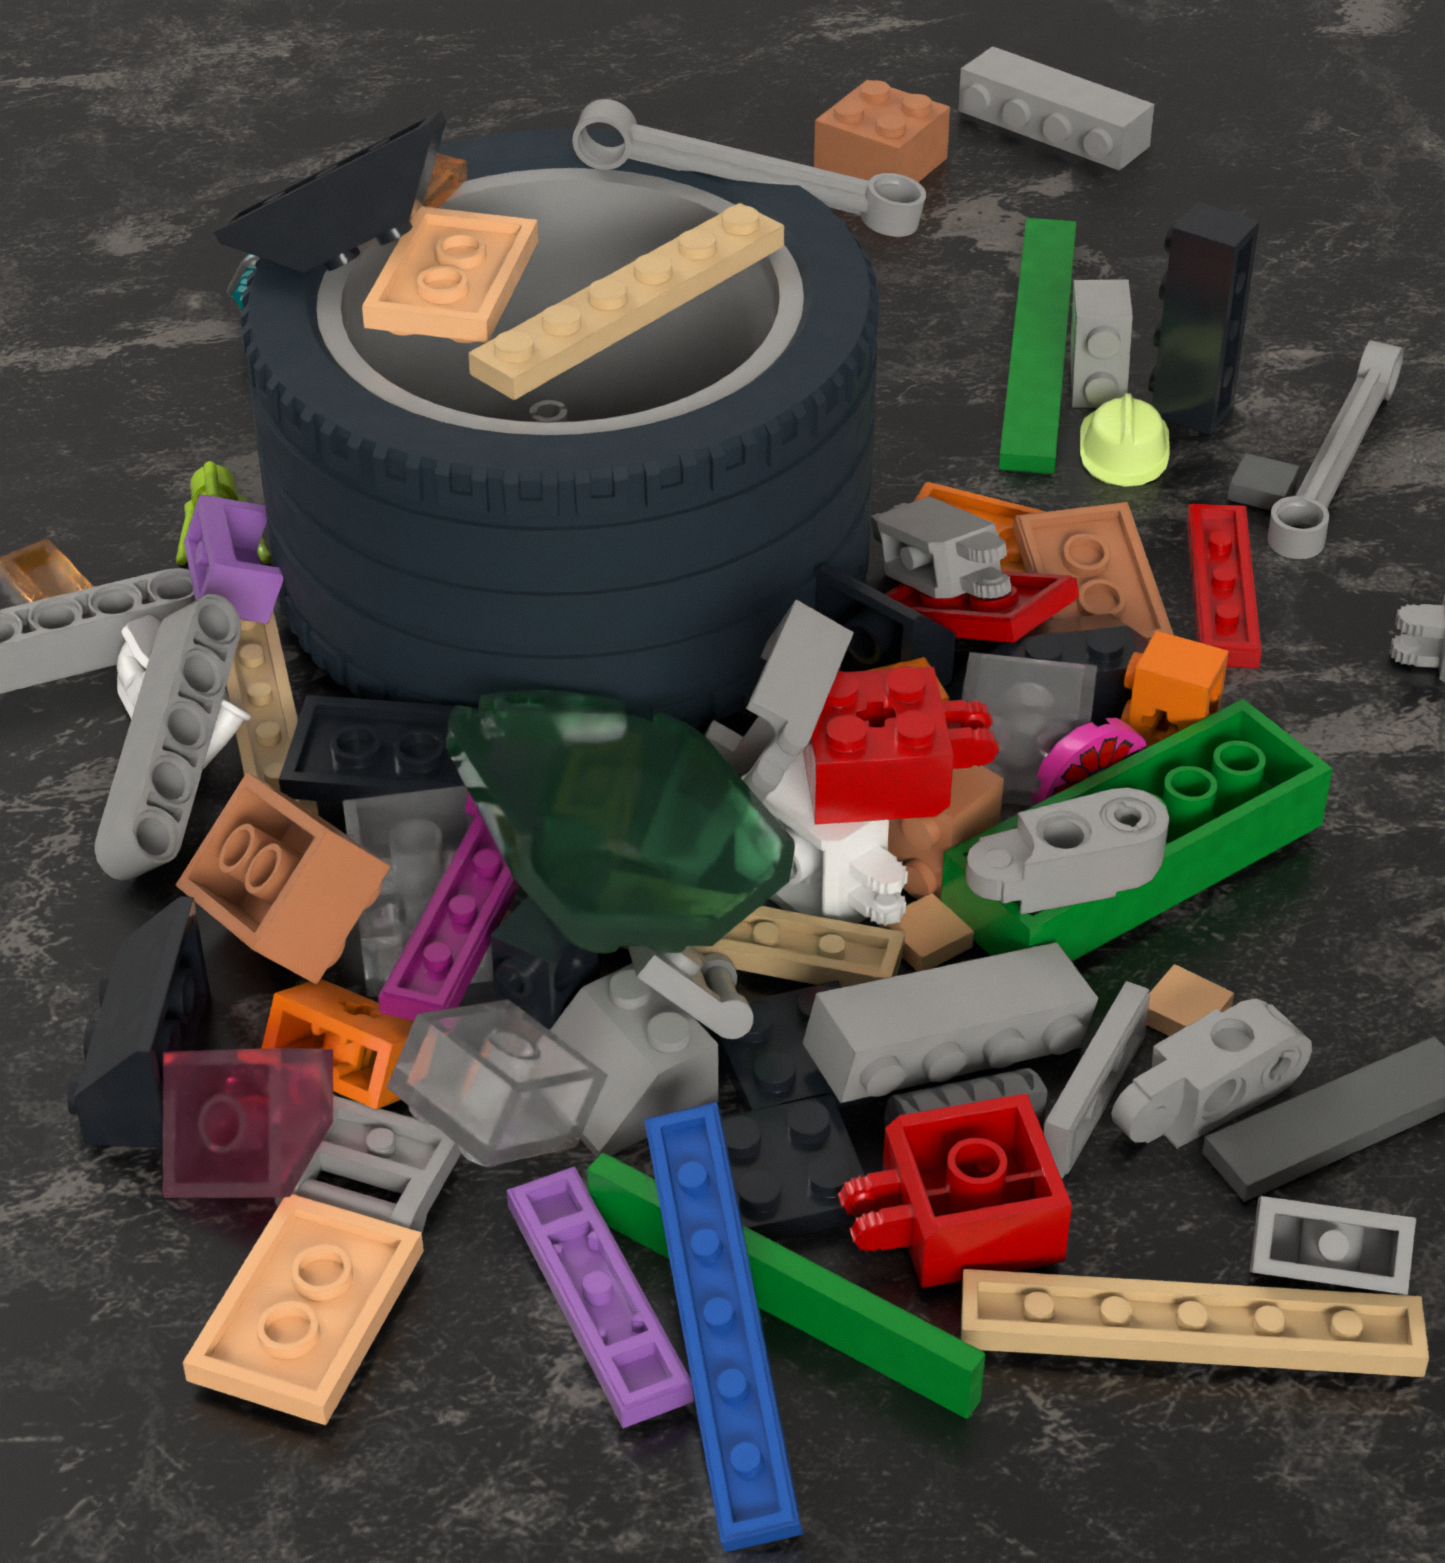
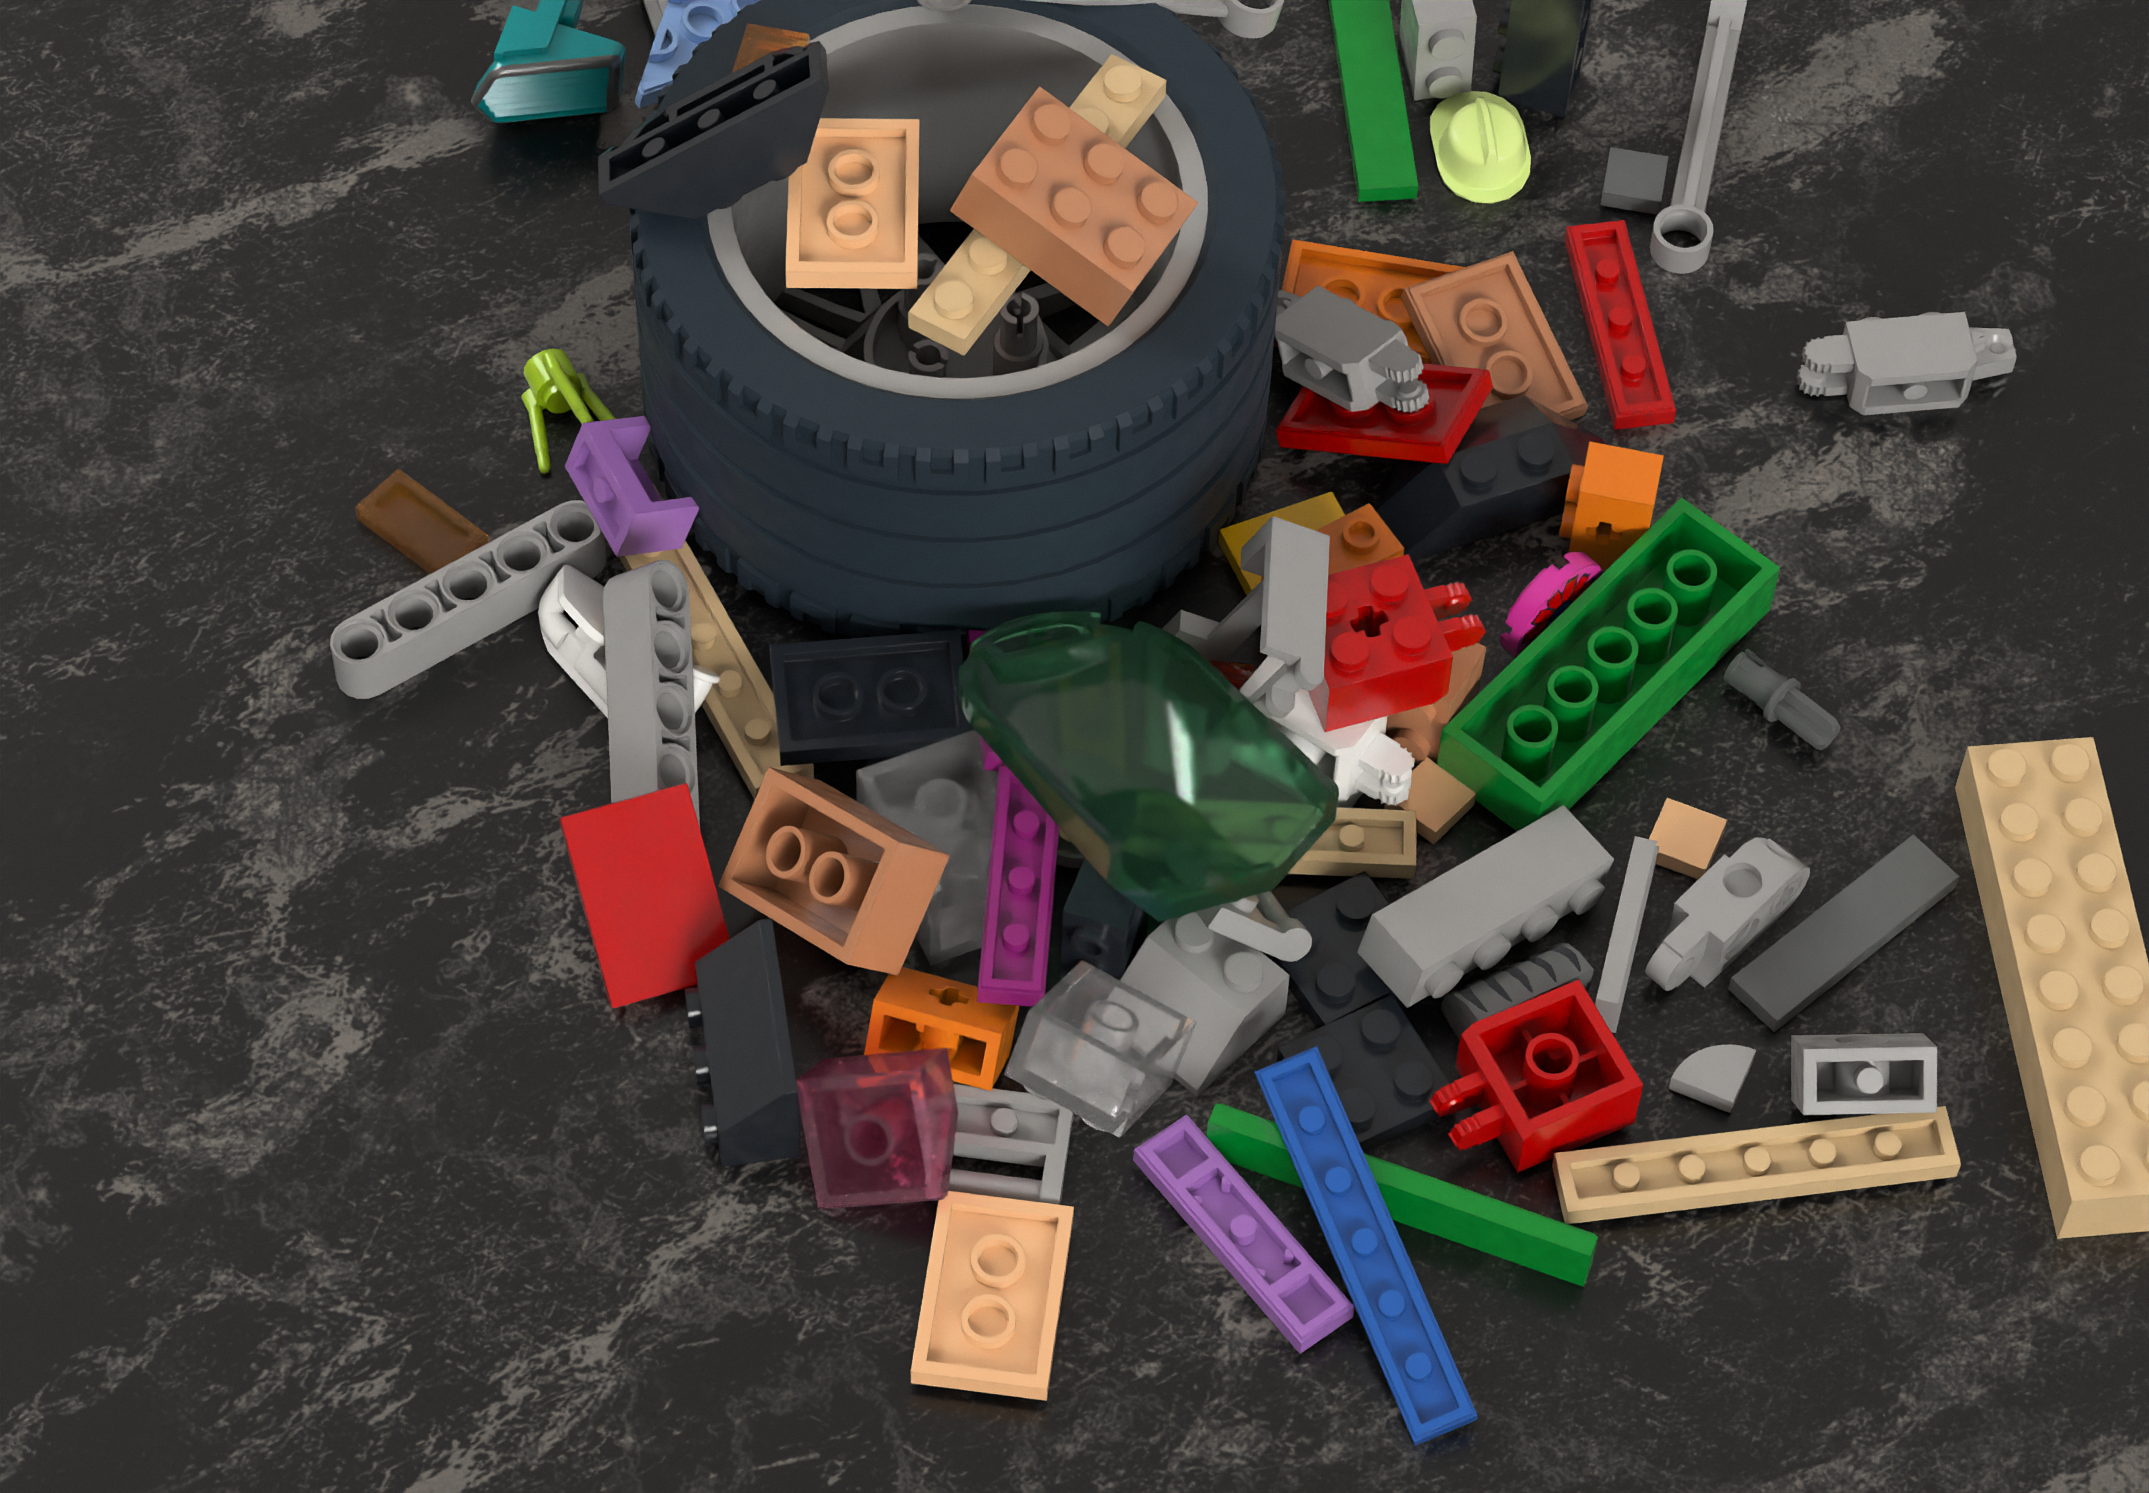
camera: 15 degrees left, 15 degrees up
black slope [815,562,956,687] -> none
clear brick [962,652,1097,806] -> none
light grey piece [966,788,1169,914] -> none
none -> red tile [558,783,730,1008]
none -> nougat brick [949,86,1198,327]
none -> light grey tile [1669,1044,1756,1113]
none -> dark grey axle [1724,649,1841,750]

